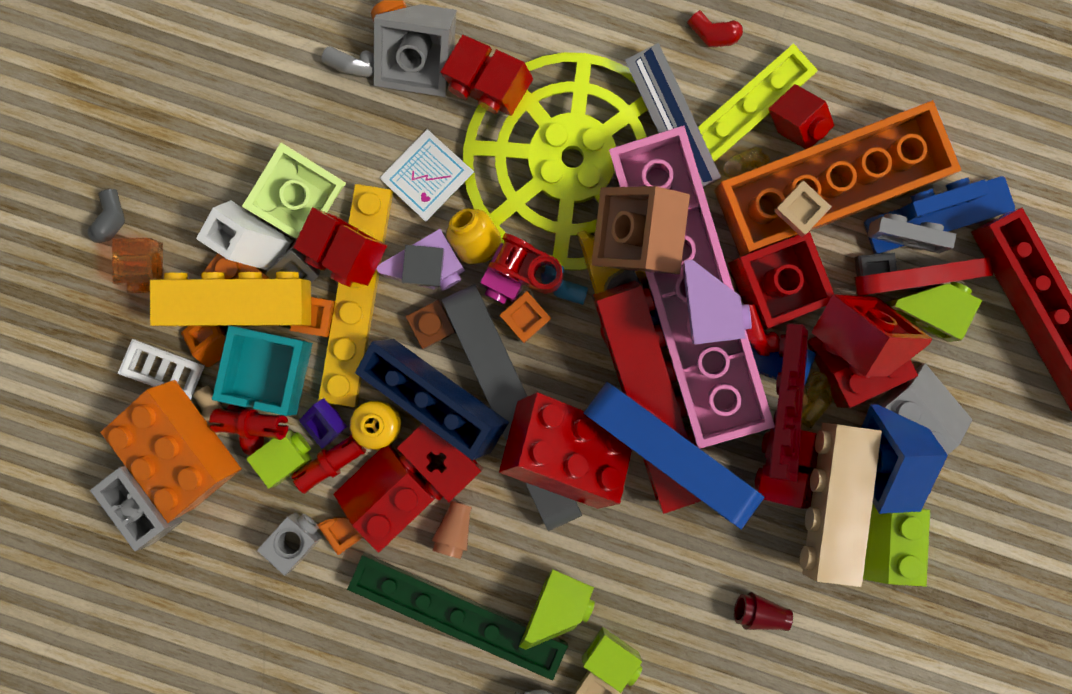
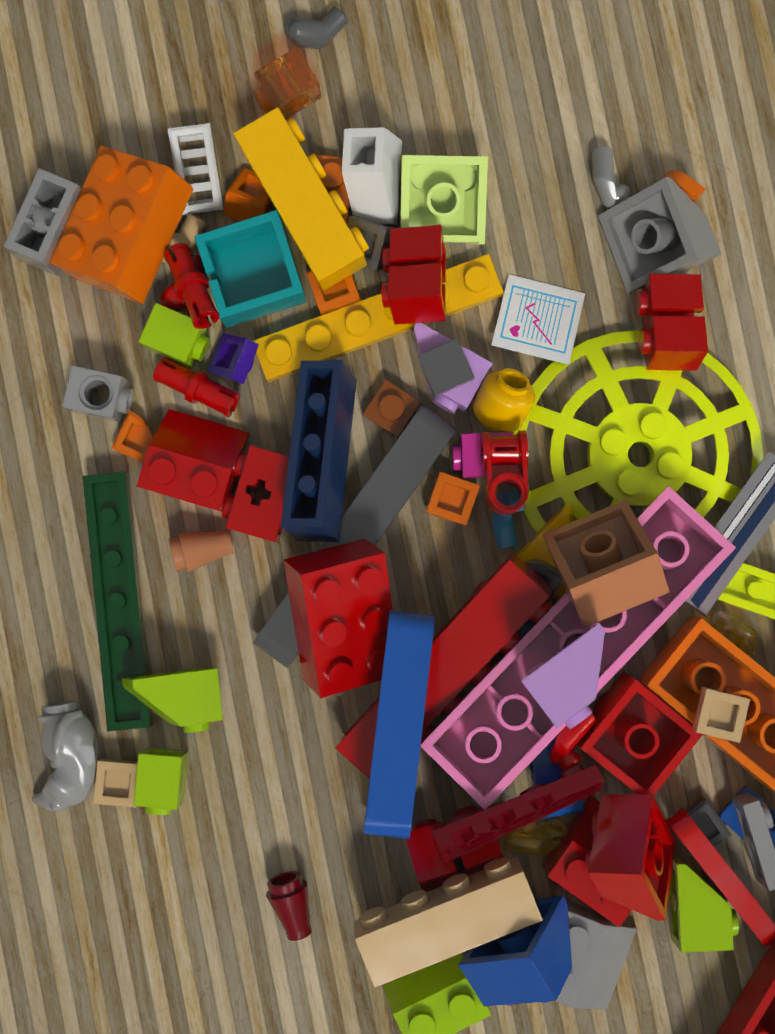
camera: 60 degrees right, 0 degrees up
yellow head [350,401,401,450] -> none

